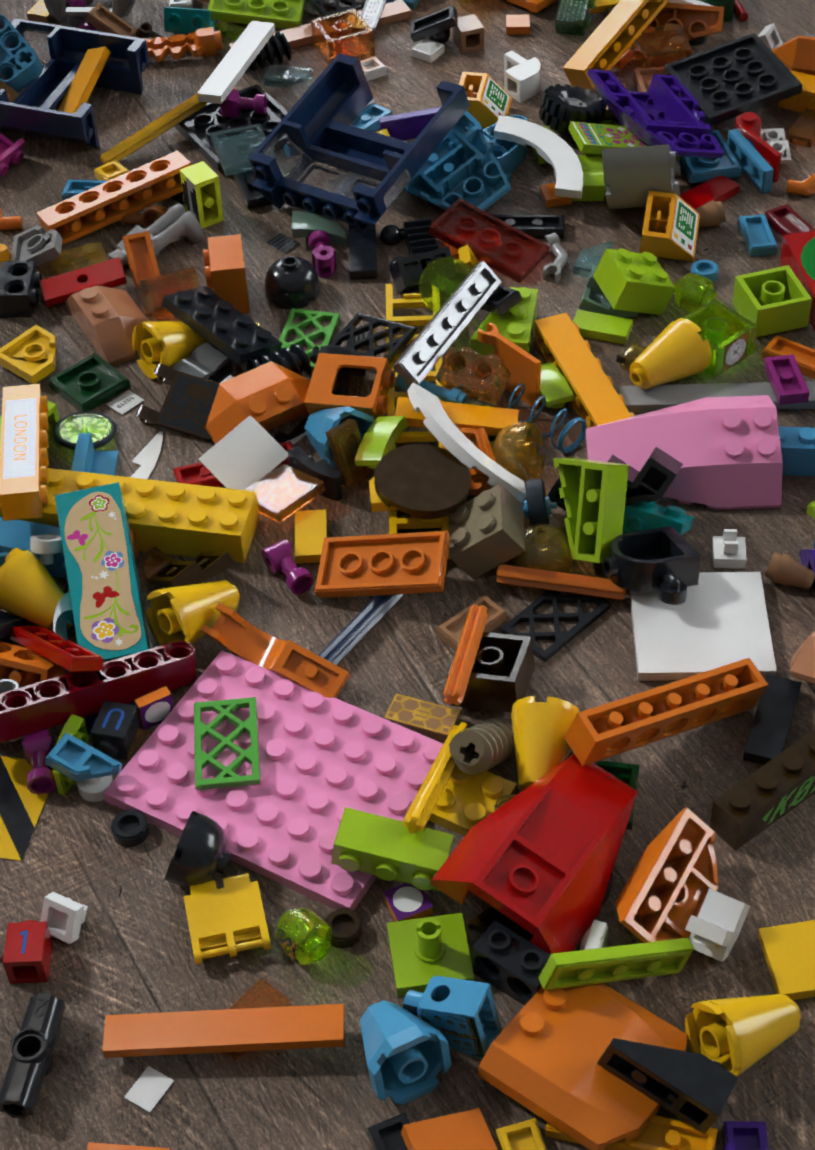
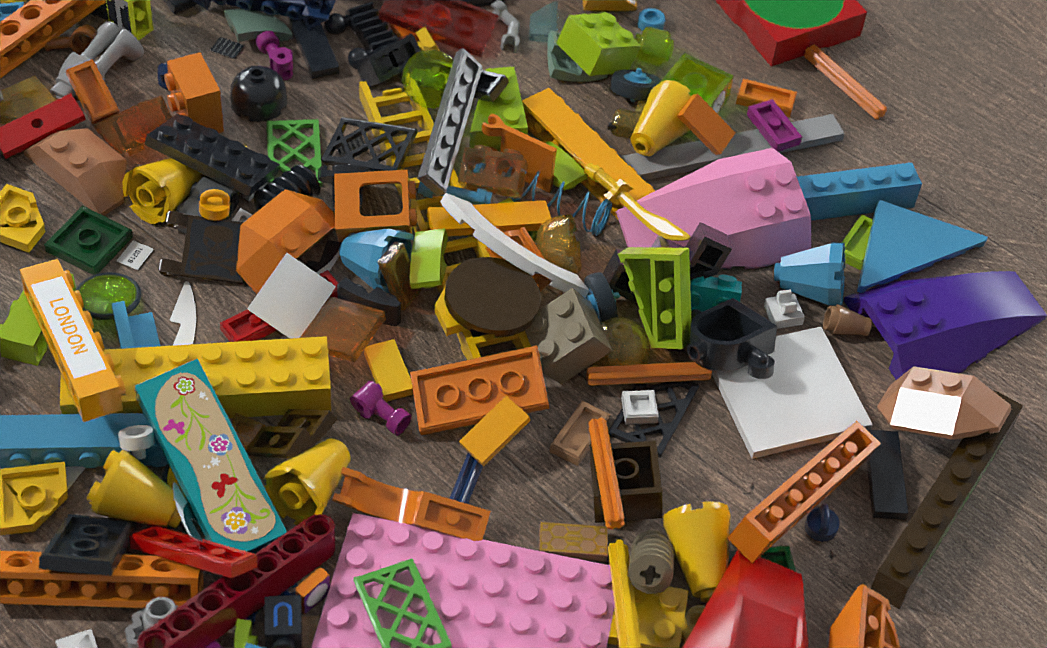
camera: 25 degrees left, 5 degrees up
lime tile [572,310,633,345] -> none
lime brick [732,265,812,338] -> none
none -> light orange tile [199,189,230,221]
none -> light orange tile [459,396,531,467]
none -> yellow sword [584,163,691,241]
none -> black wheel [611,68,662,102]
none -> white tile [621,390,659,424]
none -> orange tile [677,94,736,155]
none -> dark azure cone [774,243,845,305]
none -> dark blue tile [804,504,840,542]

